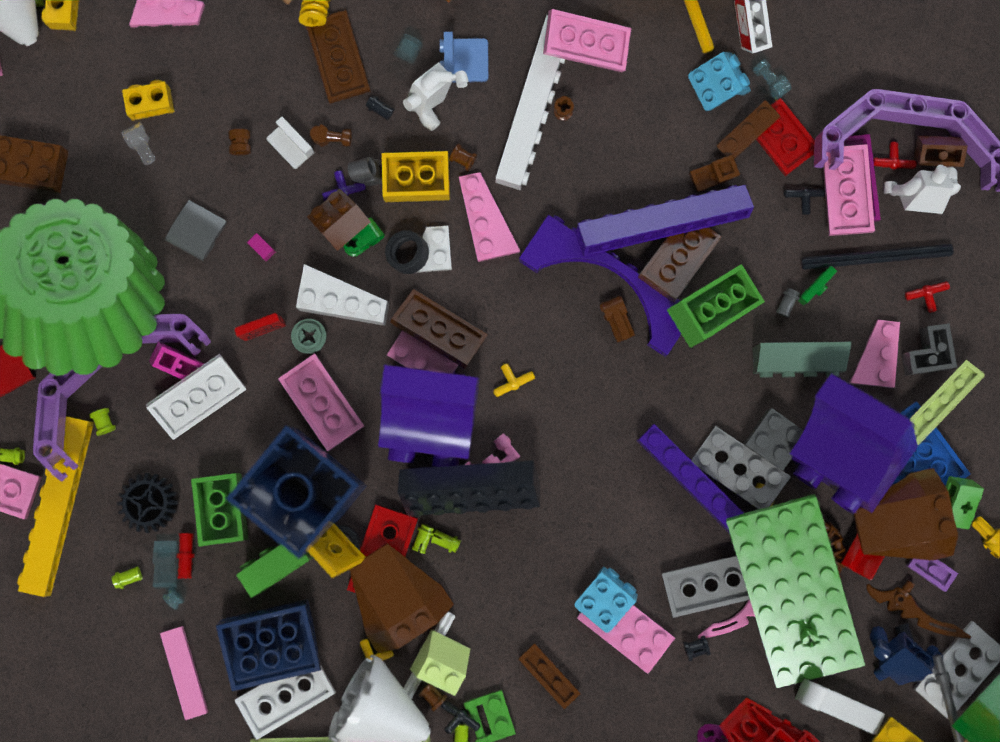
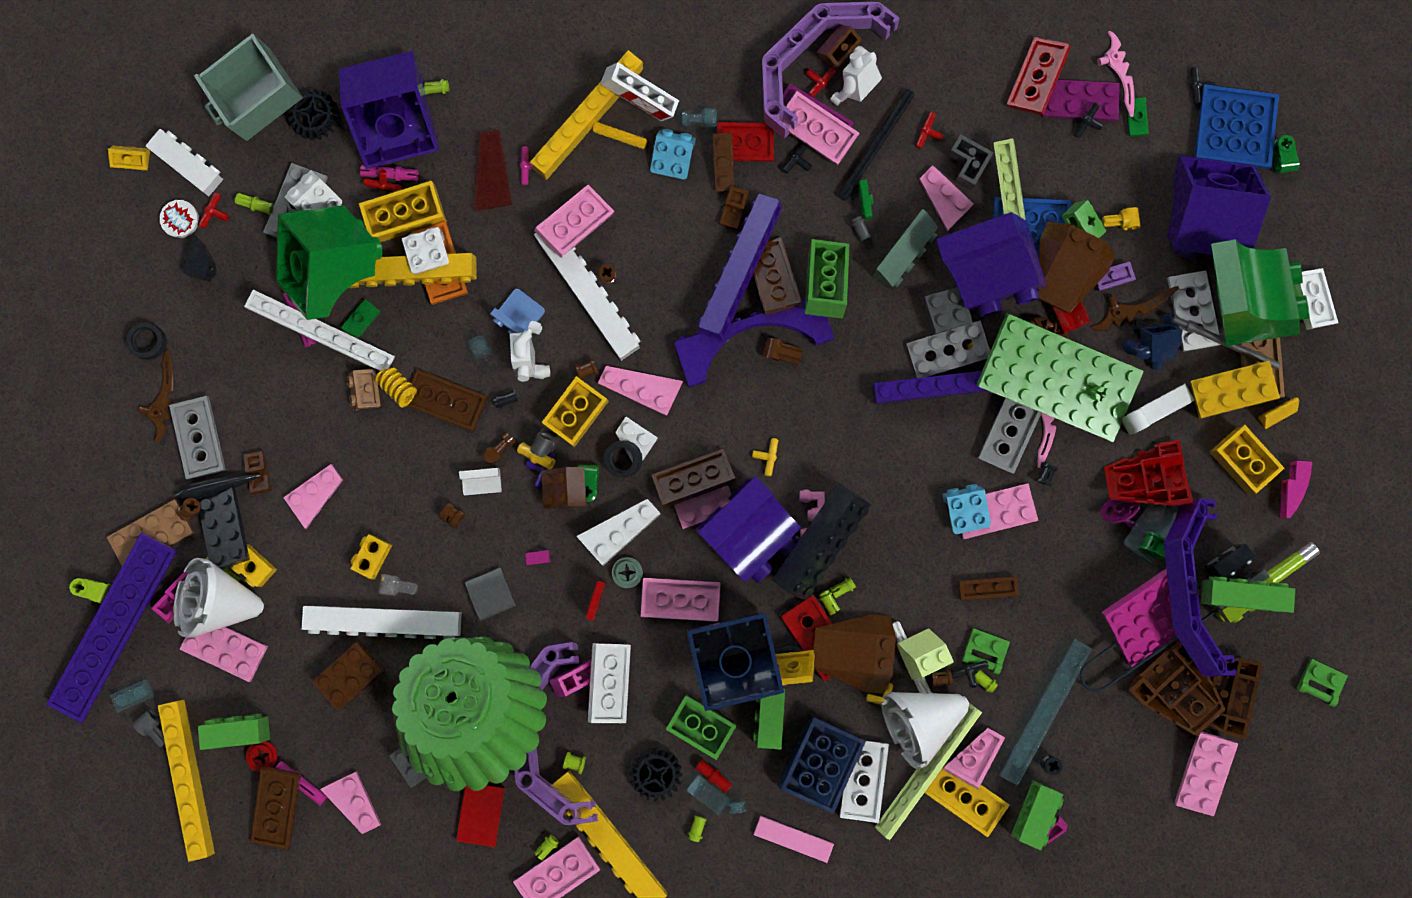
camera: 55 degrees left, 0 degrees up
none -> white brick [302,606,462,639]
none -> yellow pin [517,442,555,470]

